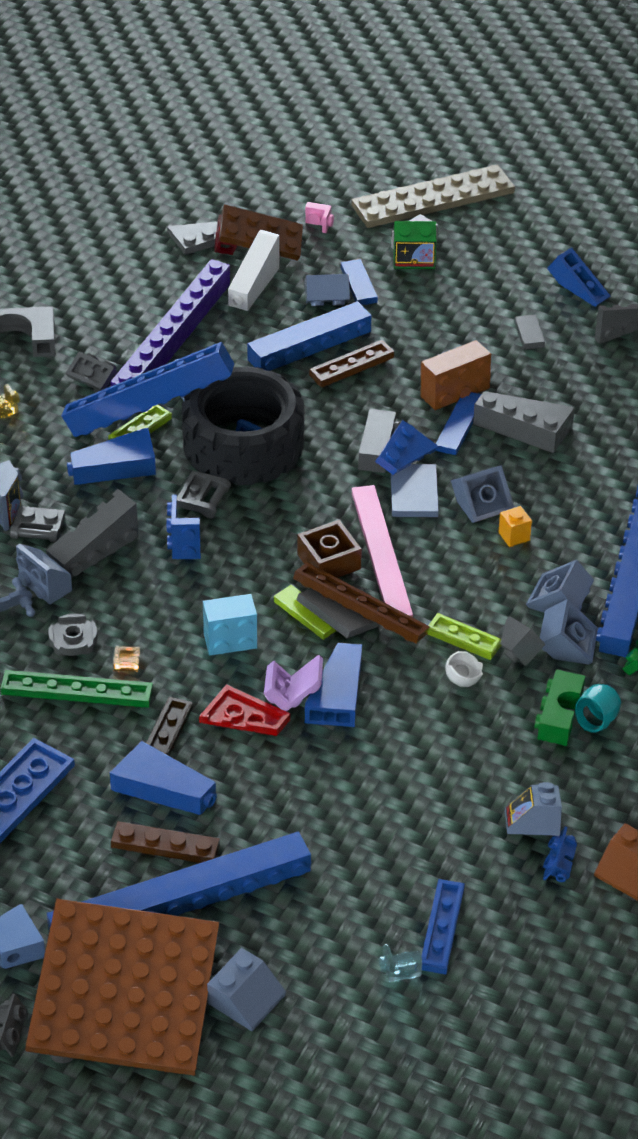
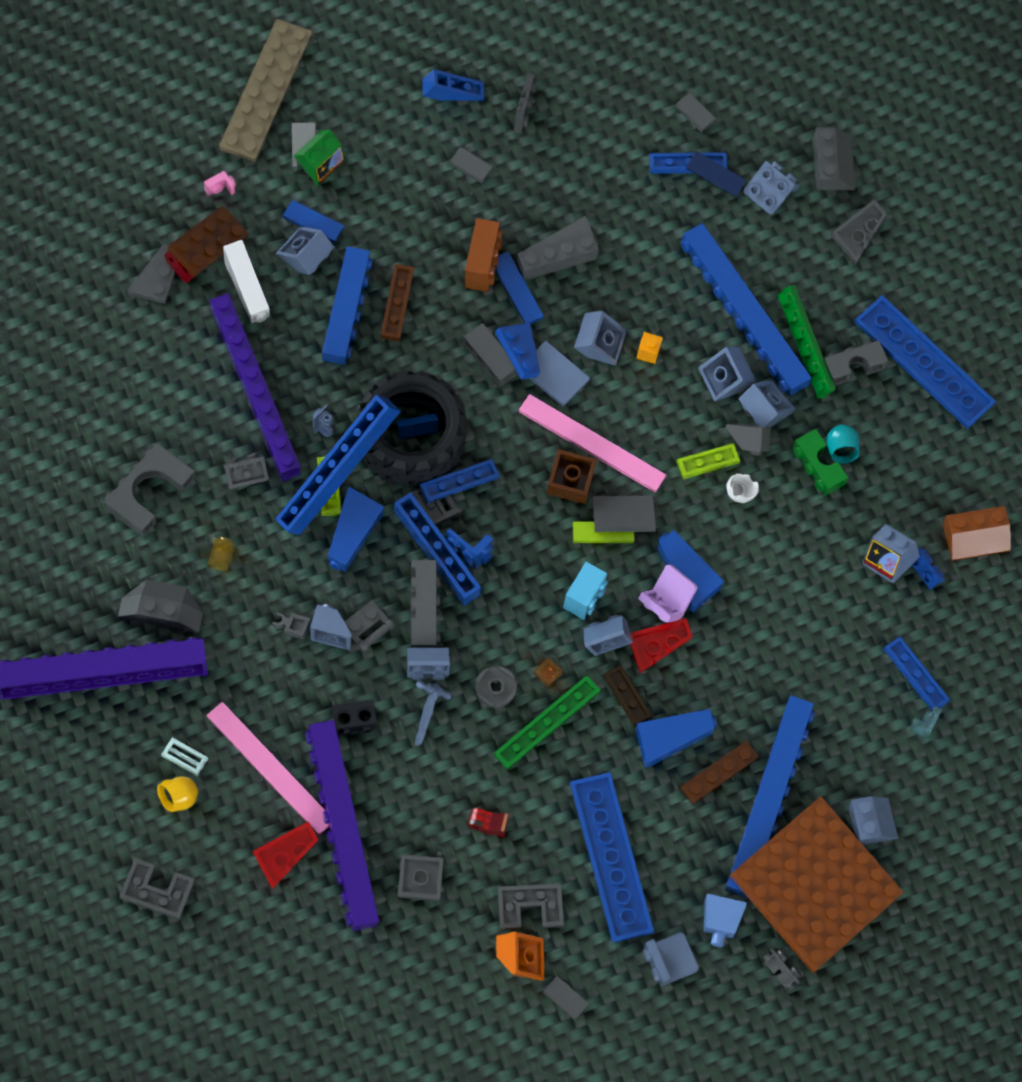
camera: 55 degrees left, 25 degrees up
reddish brown plate [293,562,430,644] -> none
none -> blue brick [394,492,481,606]
none -> blue tile [419,459,500,504]
none -> sand blue slope [584,615,634,656]

